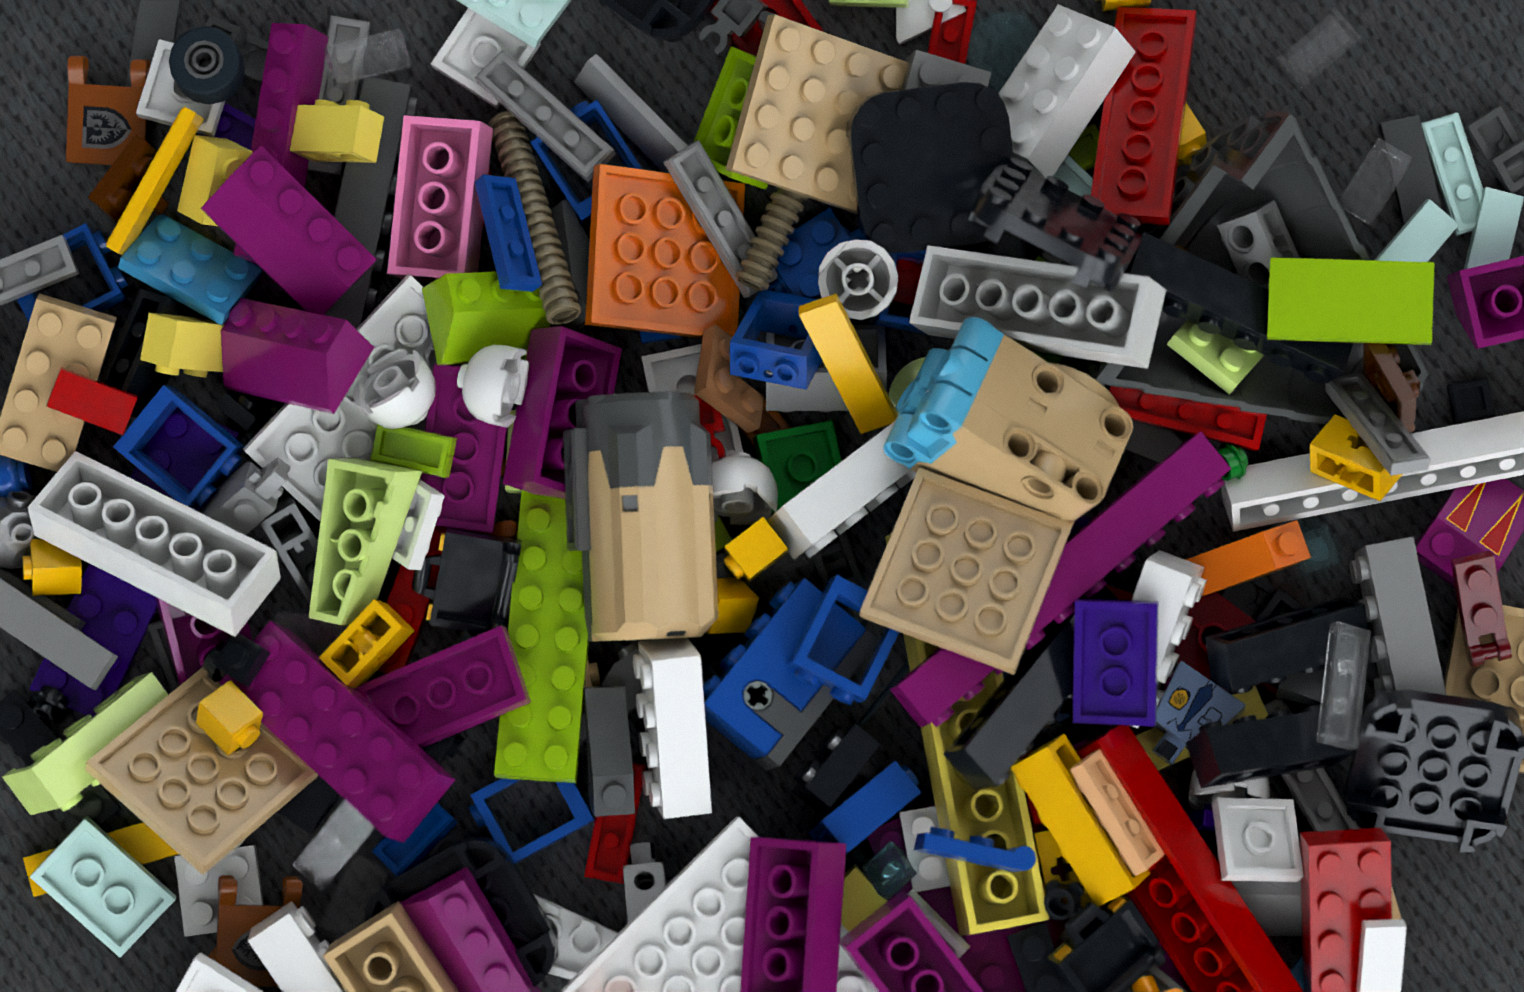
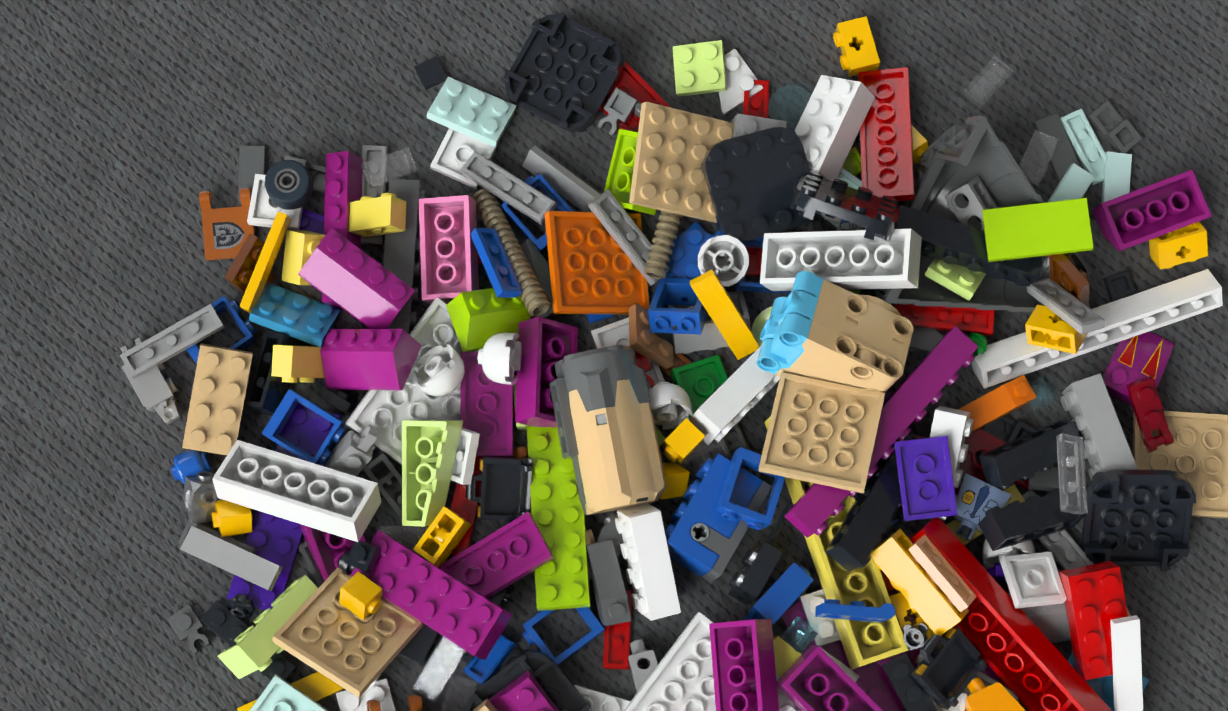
camera: 10 degrees left, 5 degrees down
red tile [46,367,138,435] -> none
lime tile [370,424,457,478] -> none

